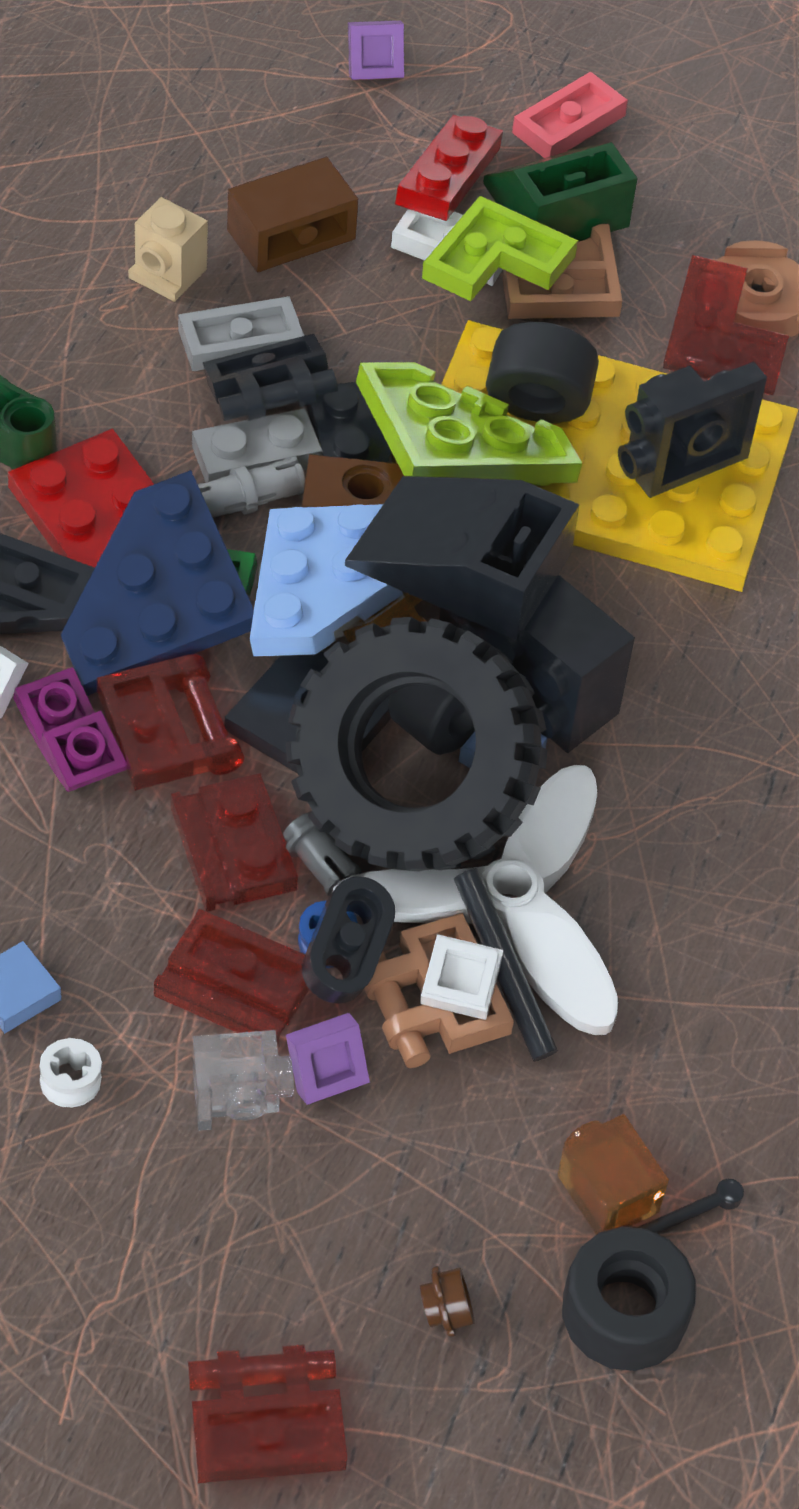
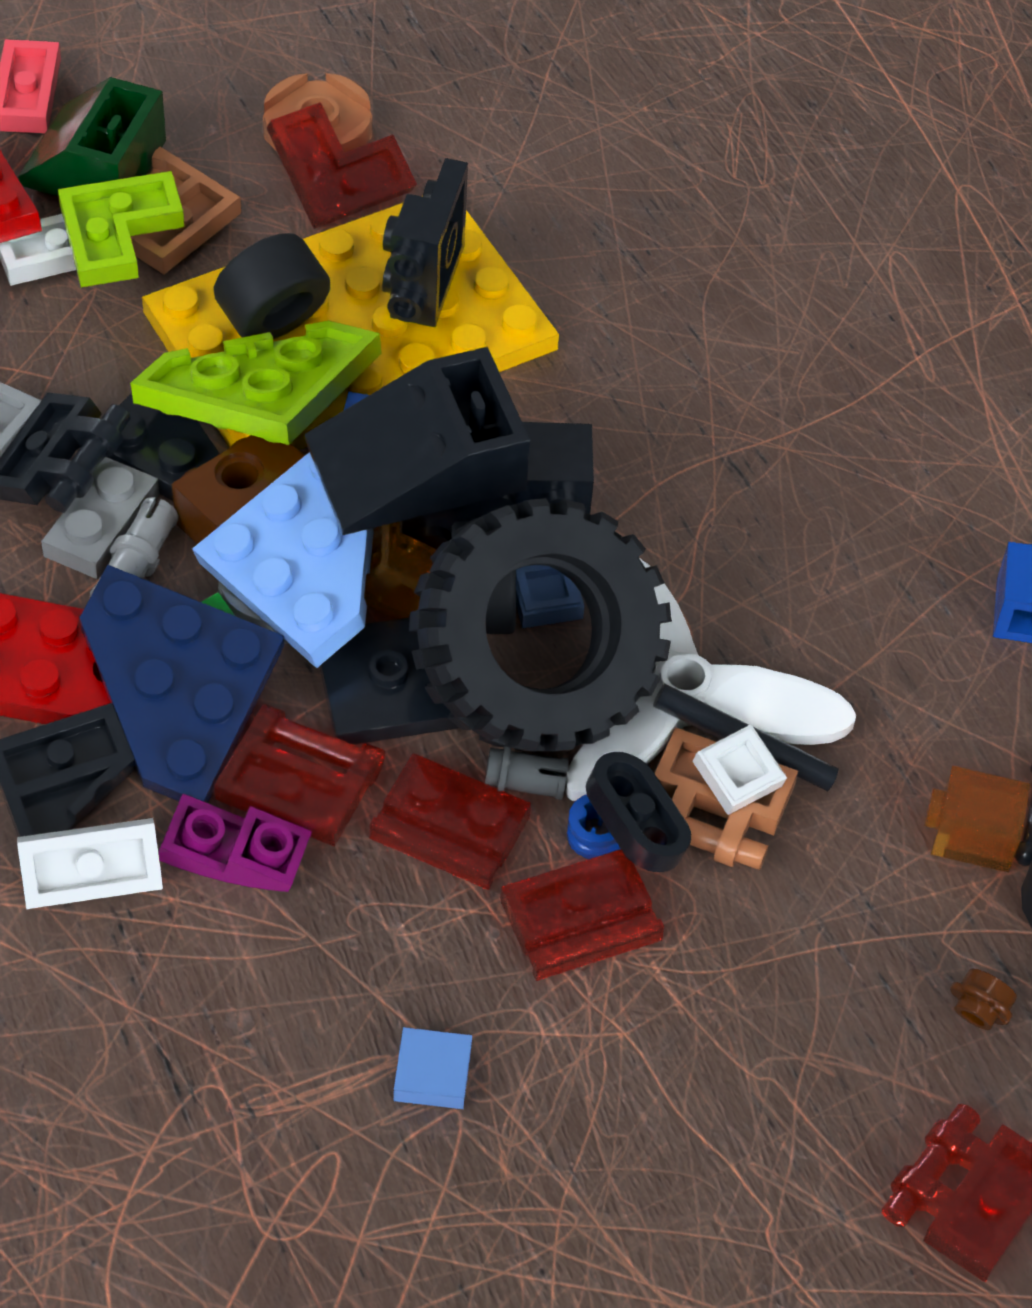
camera: 45 degrees left, 0 degrees up
white bush [39,1038,102,1108] -> none
clear brick [192,1030,294,1131] -> none
medium lavender tile [286,1013,370,1105] -> none

